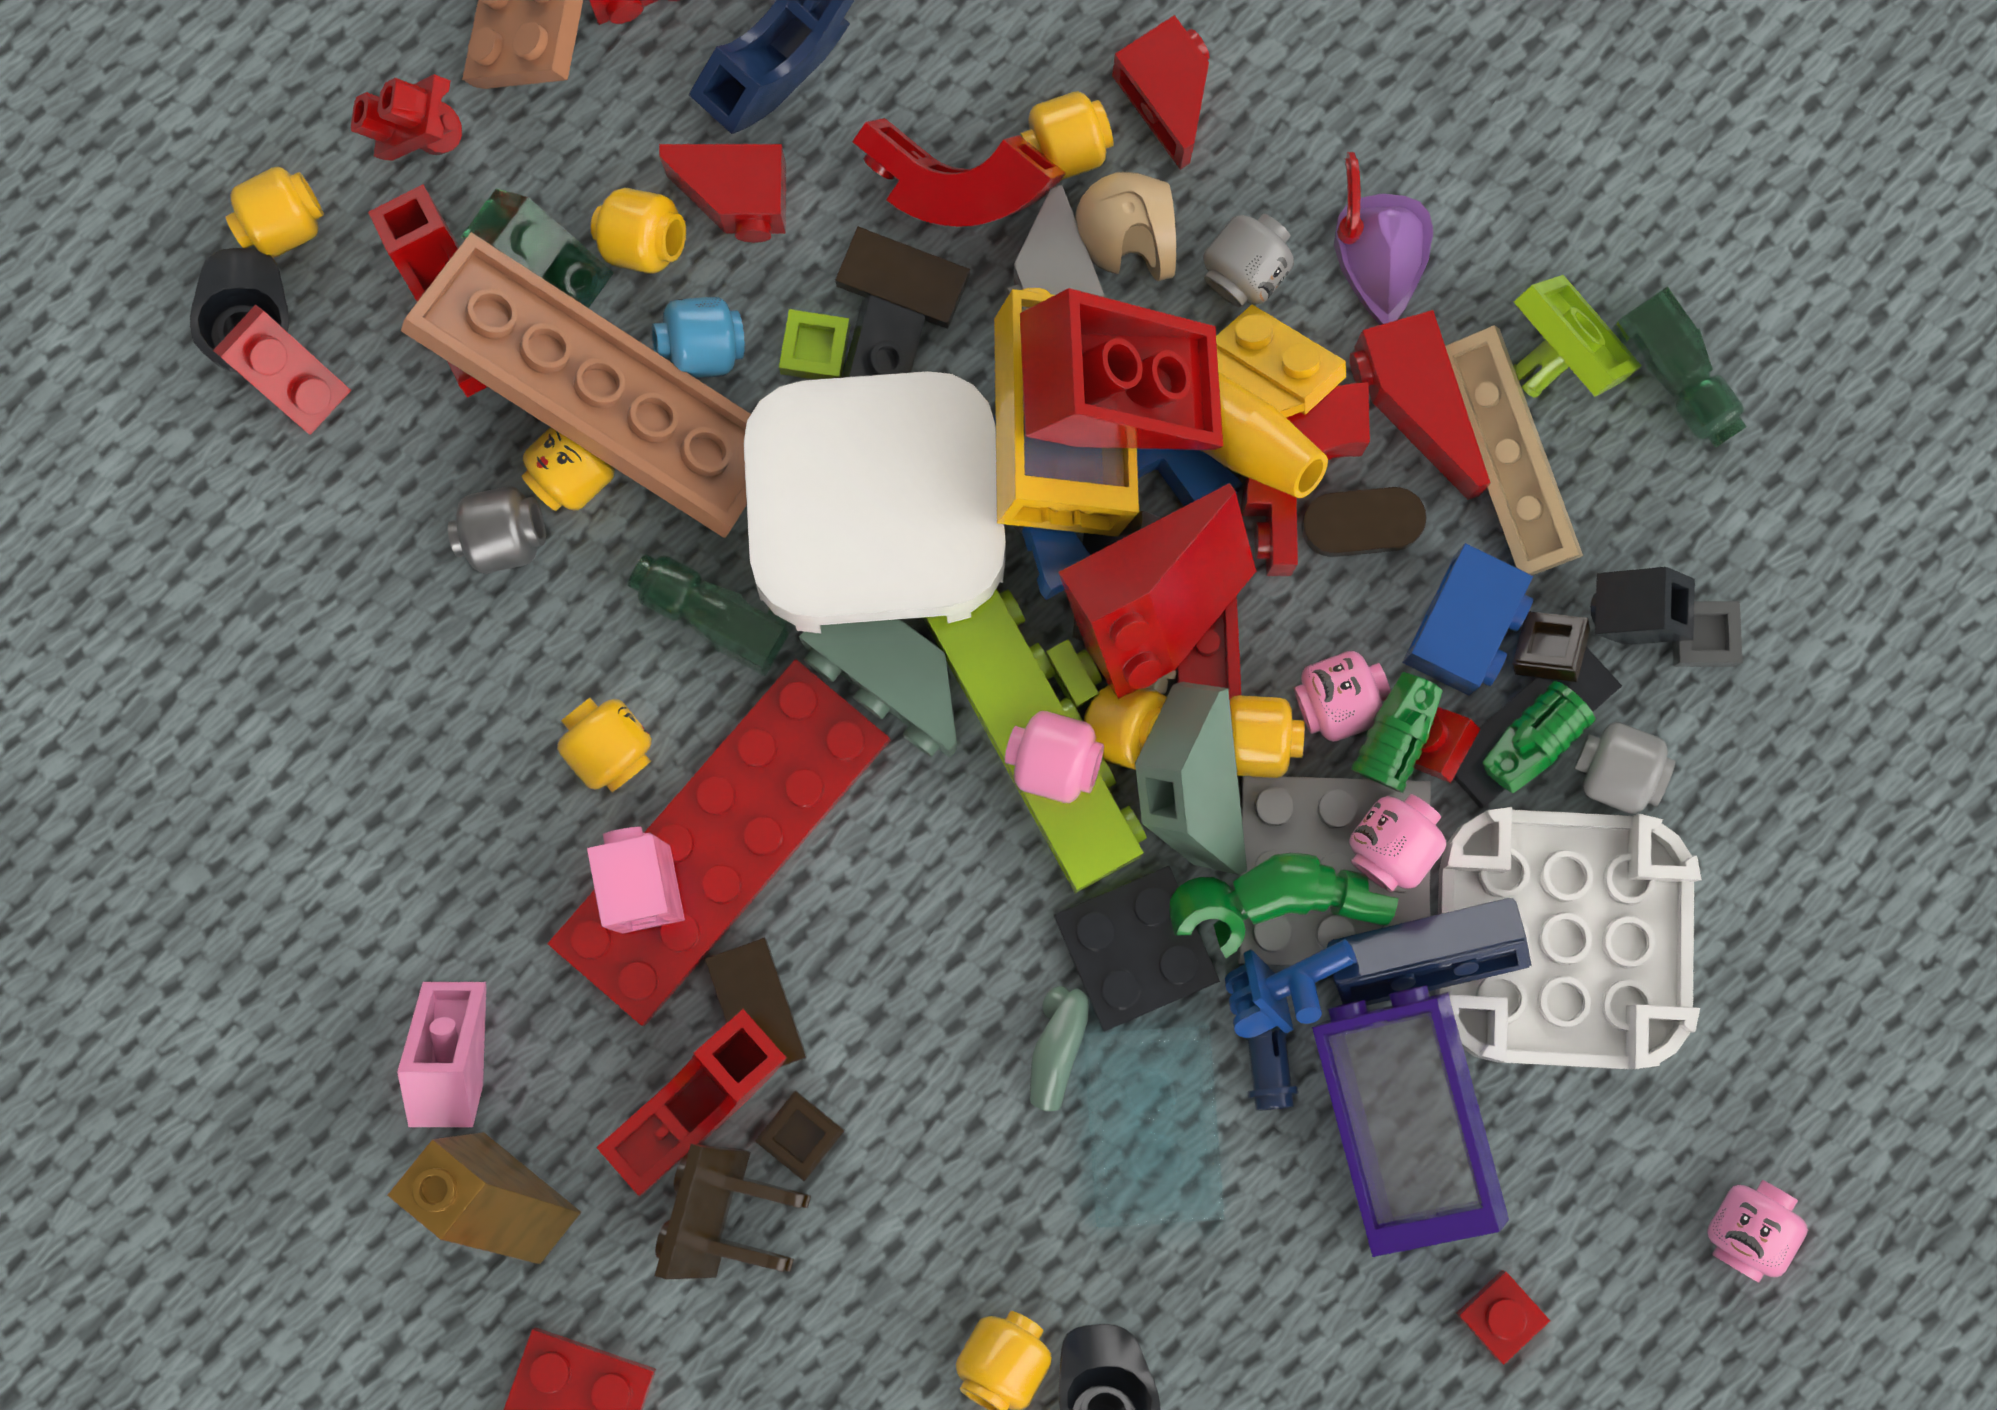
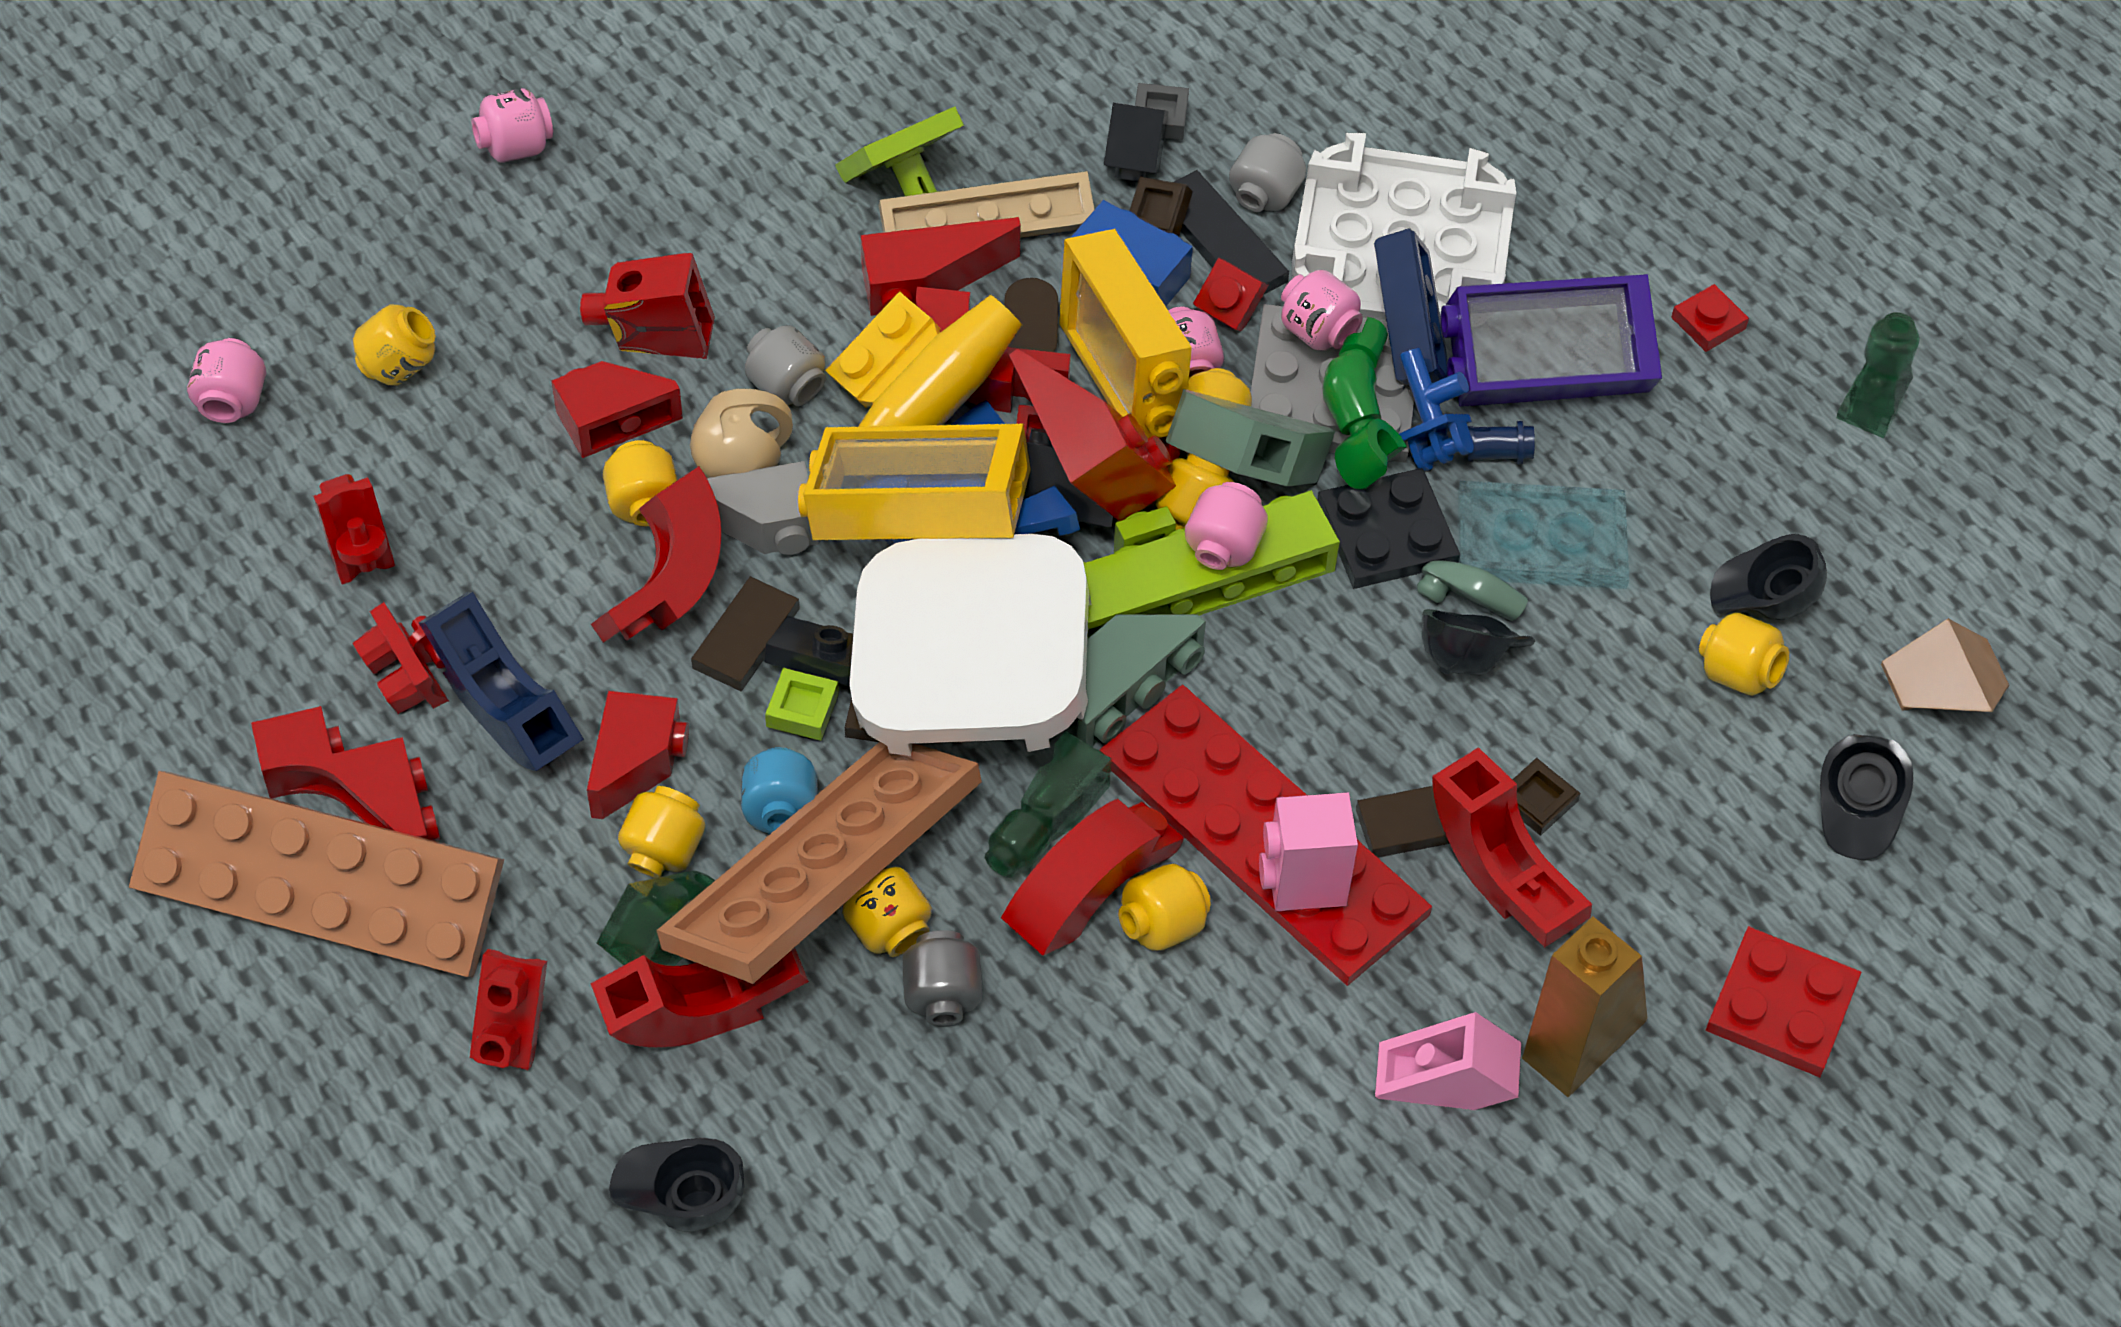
camera: 85 degrees left, 25 degrees down
plate [213,305,352,435] -> none
yellow head [225,167,324,258] -> none
dark brown plate [654,1144,811,1279] -> none
red slope [1020,288,1223,450] -> none
medium lavender piece [1334,152,1433,325] -> none
green hinge [1351,672,1443,793] -> none
green hinge [1483,681,1596,793] -> none
clear green piece [1612,286,1747,448] -> none
bright pink head [1707,1180,1808,1282] -> none
none -> red torso [580,253,715,359]
none -> red arch [1001,798,1184,956]
none -> yellow window [1059,229,1192,438]
none -> black piece [1422,609,1535,676]

